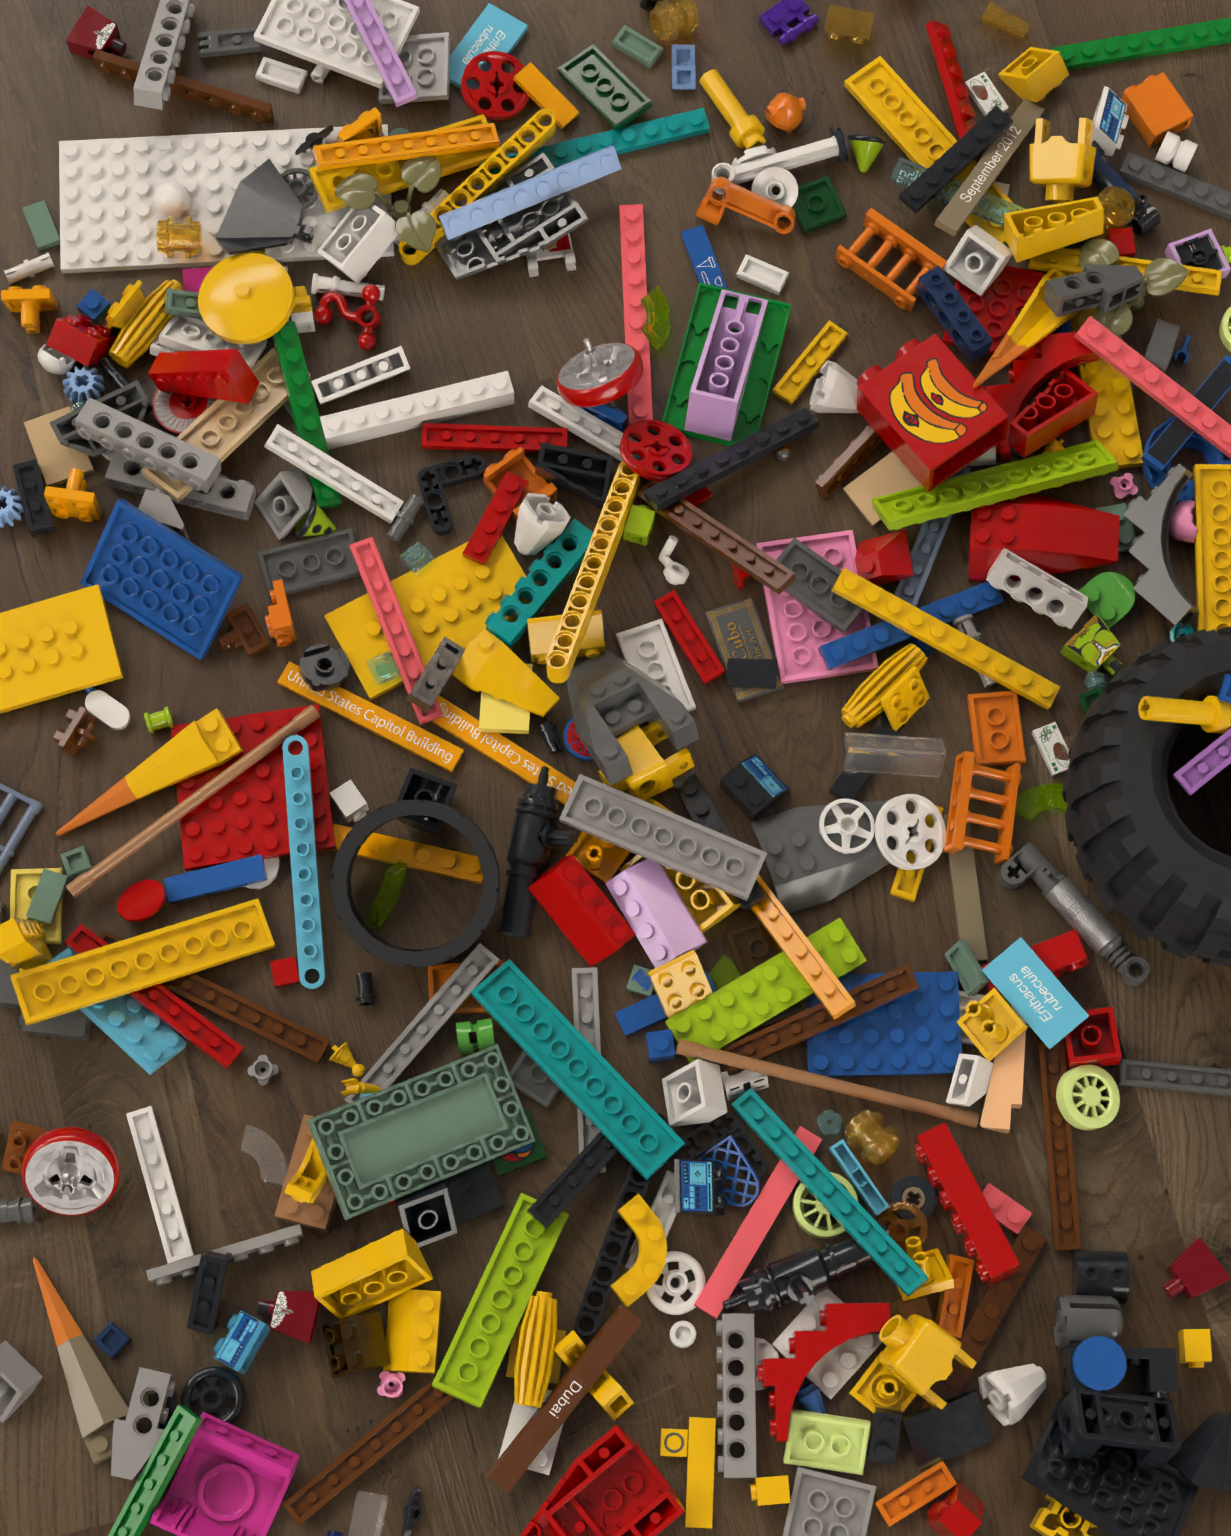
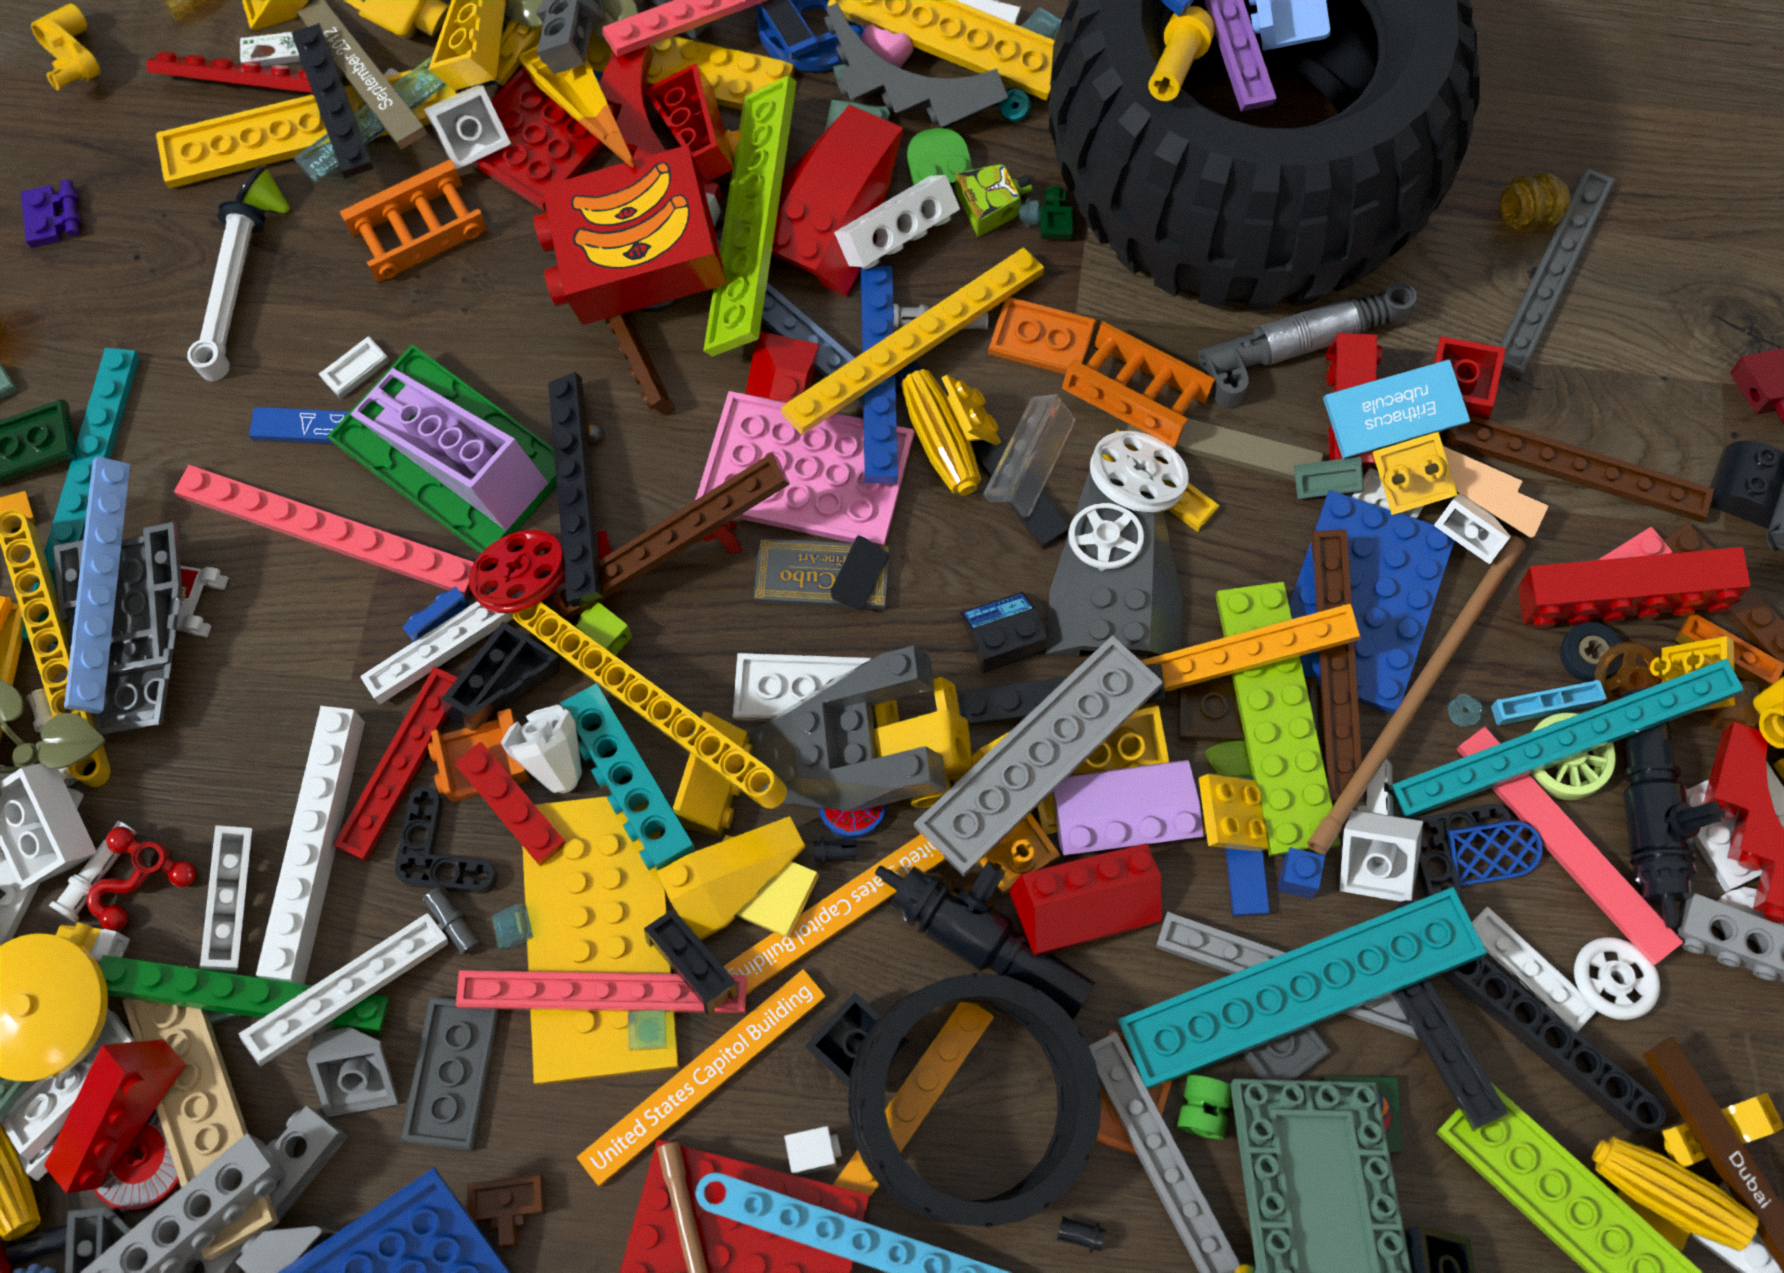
camera: 60 degrees left, 5 degrees down
orange plate [265,579,297,647] -> none
hat [294,499,337,538] -> none
black plate [299,644,350,692] -> none
clear neon green tile [370,861,407,928] -> none
black plate [439,1162,504,1226] -> none
wheel [556,338,643,408] -> none
yellow plate [610,1194,667,1307] -> none
sand green tile [626,965,654,997] -> none
clear neon green tile [641,285,671,350] -> none
red plate [653,590,725,685] -> none
white plate [659,535,689,585] -> none
white tile [670,1321,696,1348] -> none
medium blue slope [671,45,696,90] -> none
slope [674,1159,727,1217] -> none
orange piece [696,177,796,234] -> none
yellow piece [700,69,766,150] -> none
white tile [732,145,776,166] -> none
white dish [752,167,798,207] -> none
orange helmet [765,92,806,135] -> none
yellow tile [772,320,849,406] -> none
dark grey plate [776,537,863,634] -> none
dark green tile [792,175,847,234] -> none
white cone [810,360,859,413] -> none
clear yellow bracket [824,4,874,45] -> none
tan tile [843,451,922,527] -> none
clear yellow piece [845,1109,900,1165] -> none
dark blue brick [916,266,993,364] -> none
clear neon green tile [1015,783,1067,821] -> none
white tile [1032,722,1069,777] -> none
yellowish green wheel [1056,1064,1120,1131] -> none
bright pink plate [1110,473,1138,499] -> none

